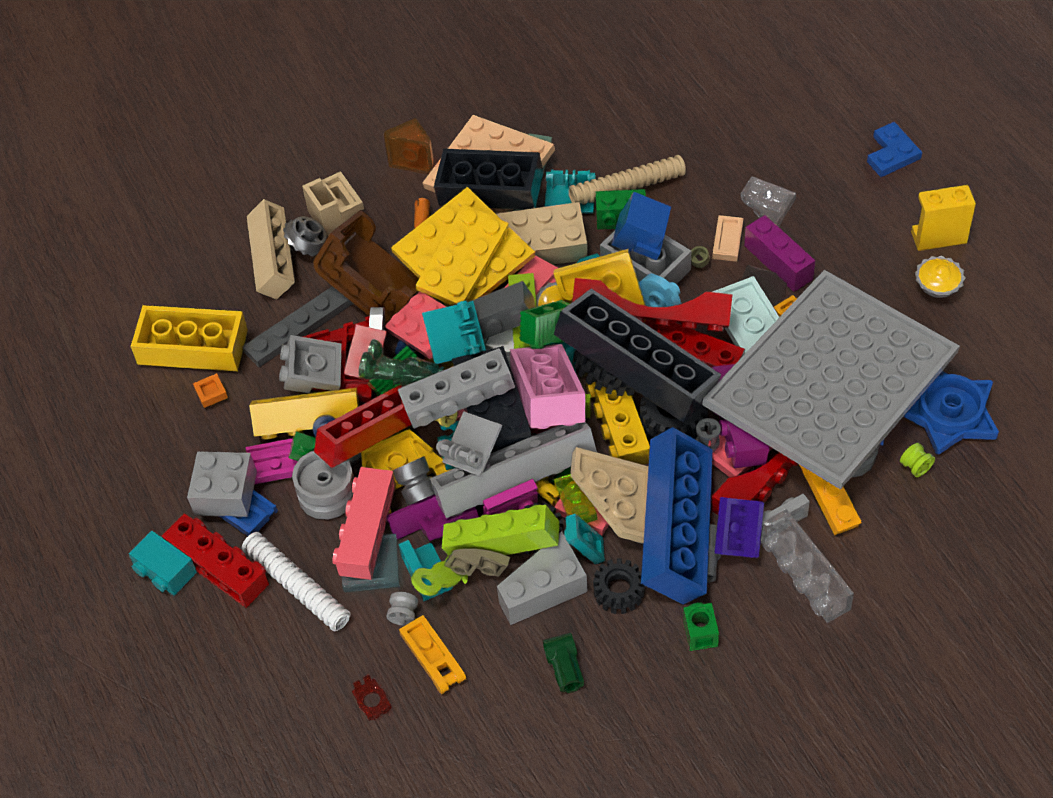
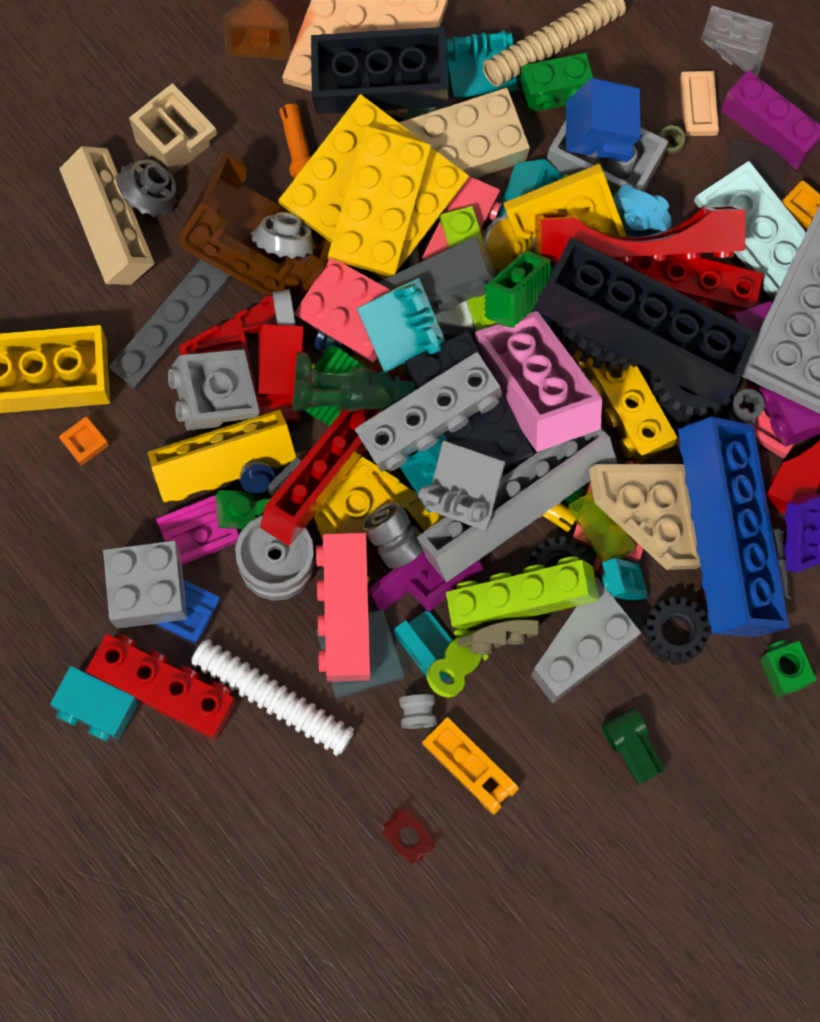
camera: 20 degrees left, 20 degrees up
dark pink plate [483,479,538,515] -> none
none -> light grey piece [251,212,316,259]

